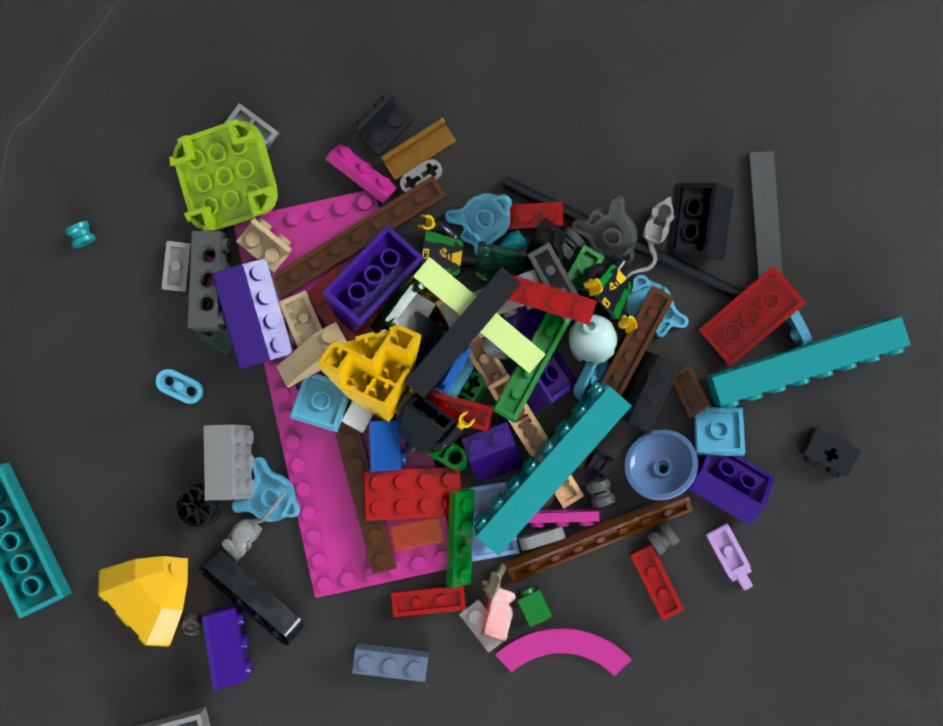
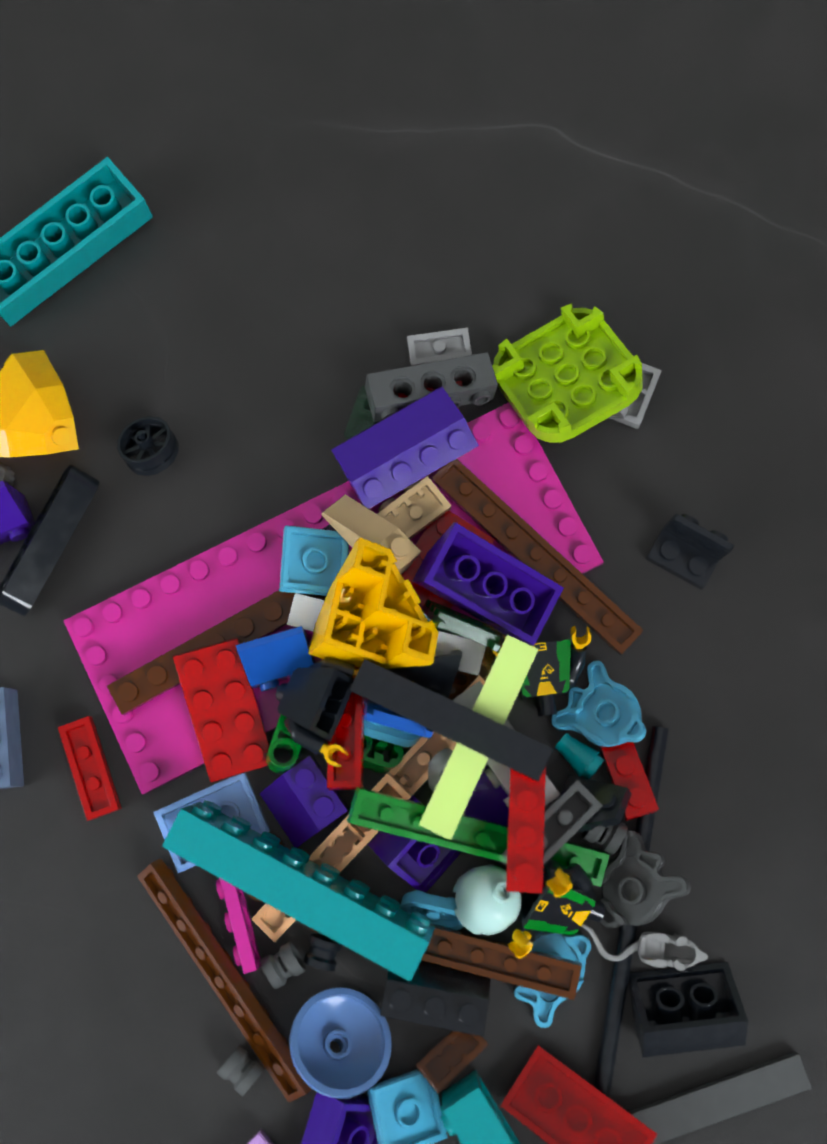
camera: 80 degrees right, 10 degrees down
teal wheel [65,221,96,249] -> none
medium azure plate [156,369,204,404] -> none
light grey brick [204,425,255,500] -> none
light grey animal [222,492,285,563] -> none
medium azure tile [232,457,300,522] -> none
tan bracket [236,218,293,273] -> none
dark pink plate [326,143,398,204] -> none
pearl gold panel [381,118,456,181] -> none
clear orange plate [391,517,444,551] -> none
light grey beam [400,159,442,193] -> none
green plate [446,488,475,588] -> none
light grey plate [459,598,508,653] -> none
clear green plate [474,241,527,282] -> none
clear red tile [481,588,518,642] -> none
dark tan piece [482,563,507,598] -> none
dark pink tile [495,627,632,676] -> none
green brick [517,586,552,627] -> none
light grey beam [518,526,566,551] -> none
red plate [629,544,684,621] -> none

